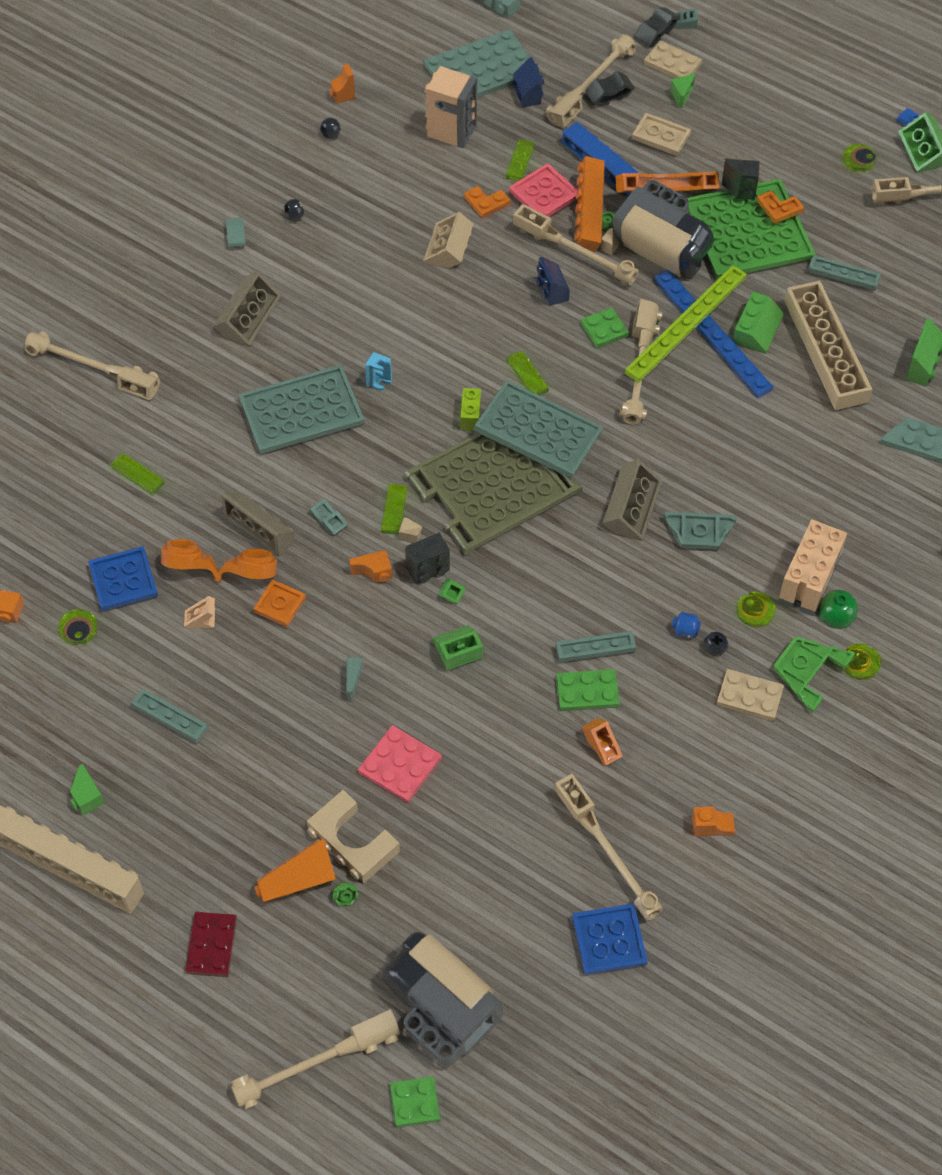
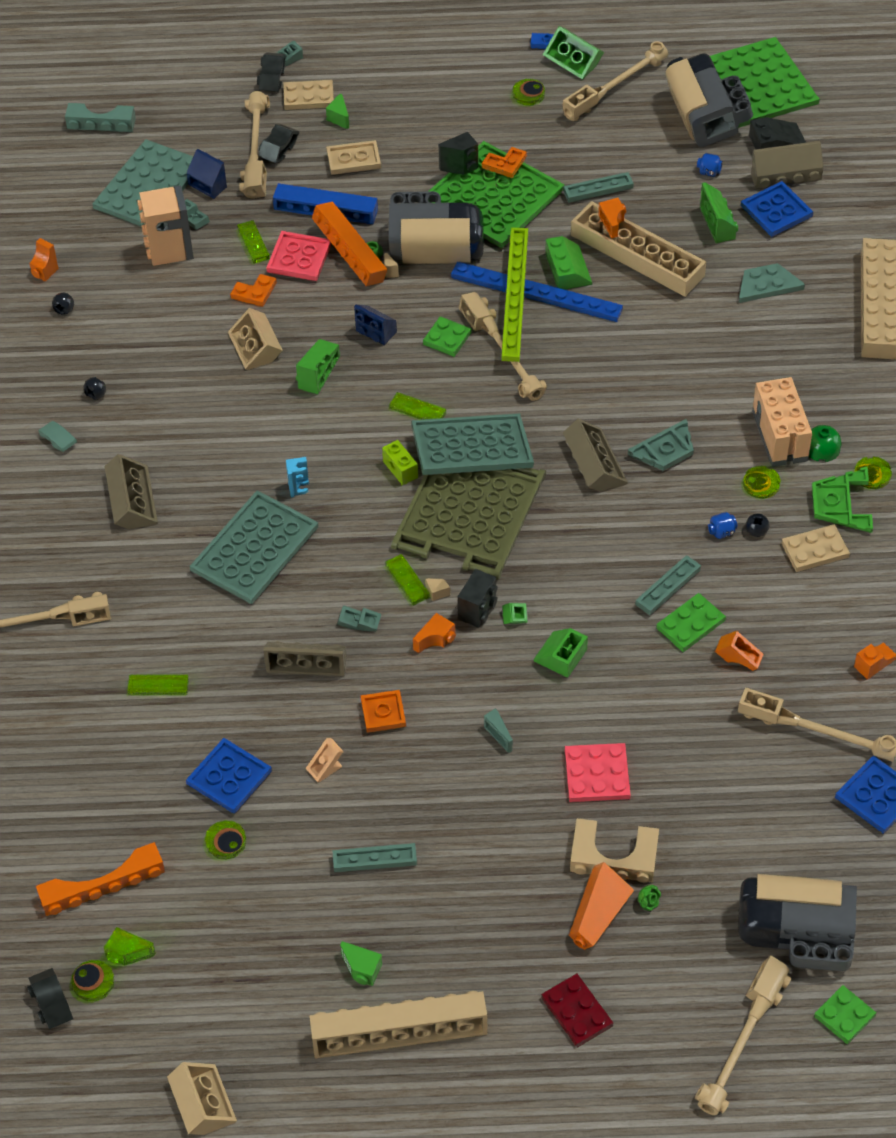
camera: 35 degrees left, 5 degrees down
orange piece [161,539,277,581] -> none
tan bar [513,204,639,285] -> none
orange arch [616,171,719,193] -> none
none -> sand green slope [185,199,210,230]
none -> bright green wedge [296,339,340,395]
none -> orange arch [598,197,626,239]

